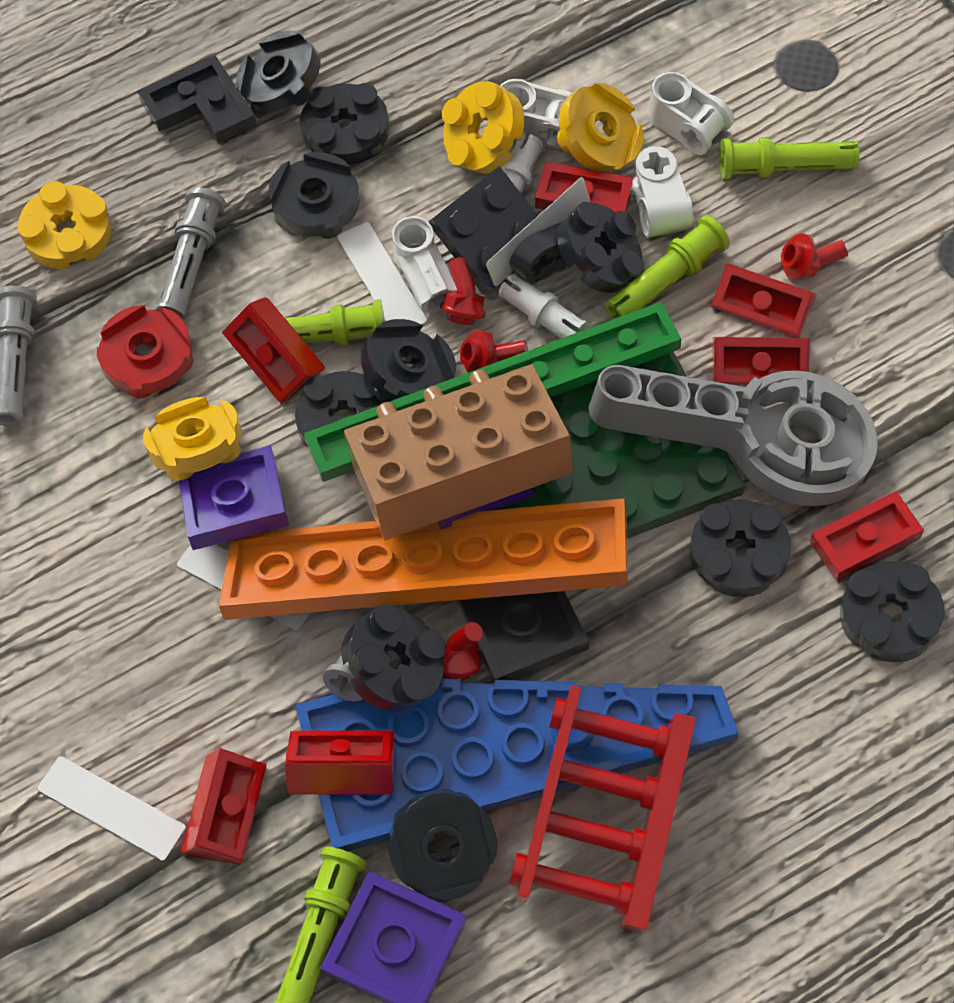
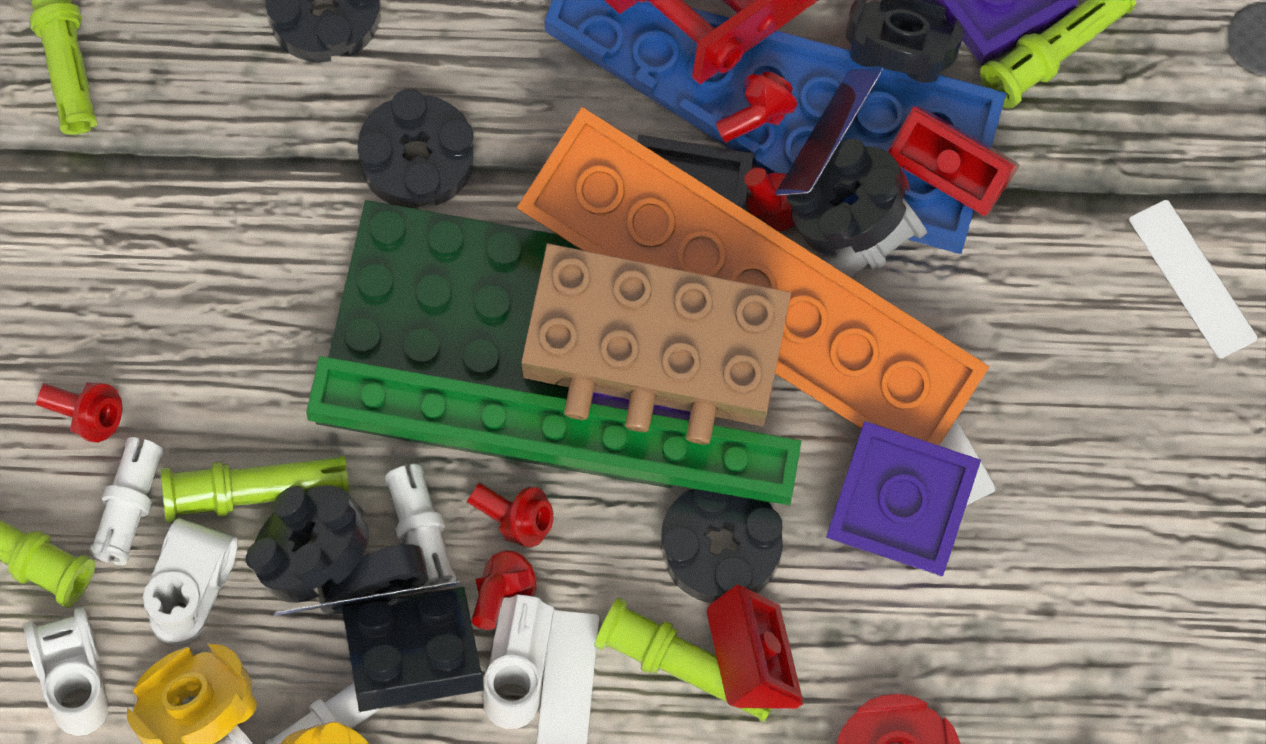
camera: 155 degrees left, 5 degrees up
yellow plate [143,397,242,480] -> none
red slope [181,748,267,865] -> none
black plate [361,319,456,403] -> none
red plate [535,162,633,213] -> none
light grey beam [589,365,878,506] -> none
red slope [711,263,817,338] -> none
red slope [712,337,810,385] -> none
red plate [810,491,924,581] -> none
none -> white pin [89,437,164,565]
none -> red plate [716,72,798,143]
none -> black sticker [775,67,883,195]

